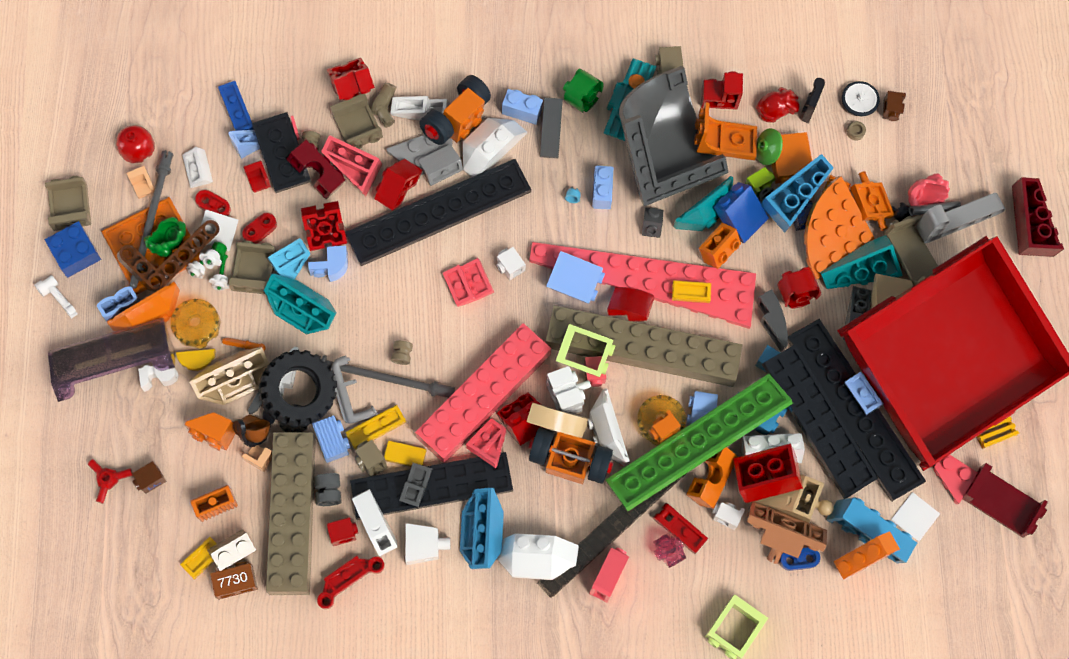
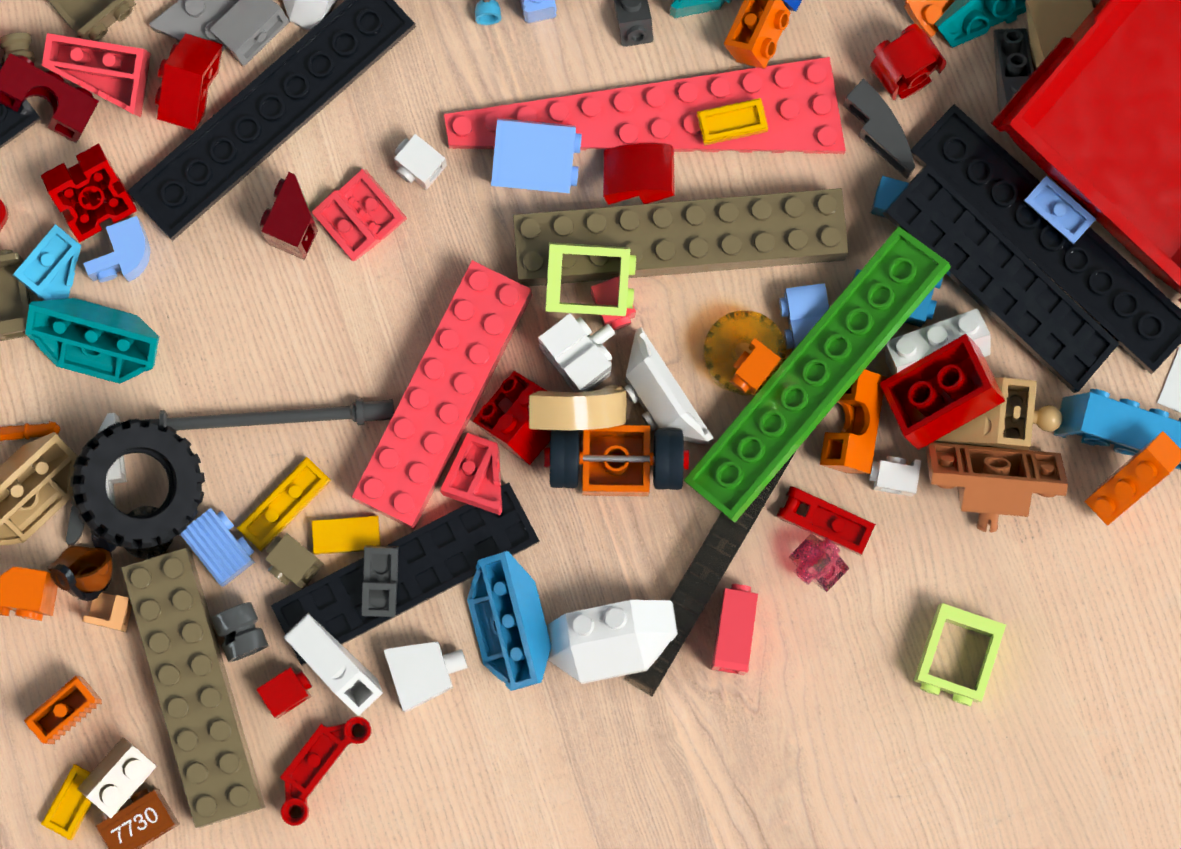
camera: 15 degrees left, 10 degrees up
light grey piece [331,355,378,424] -> none
dark tan wheel [391,340,413,365] -> none
blue plate [780,548,821,571] -> none
none -> dark red slope [260,172,318,260]

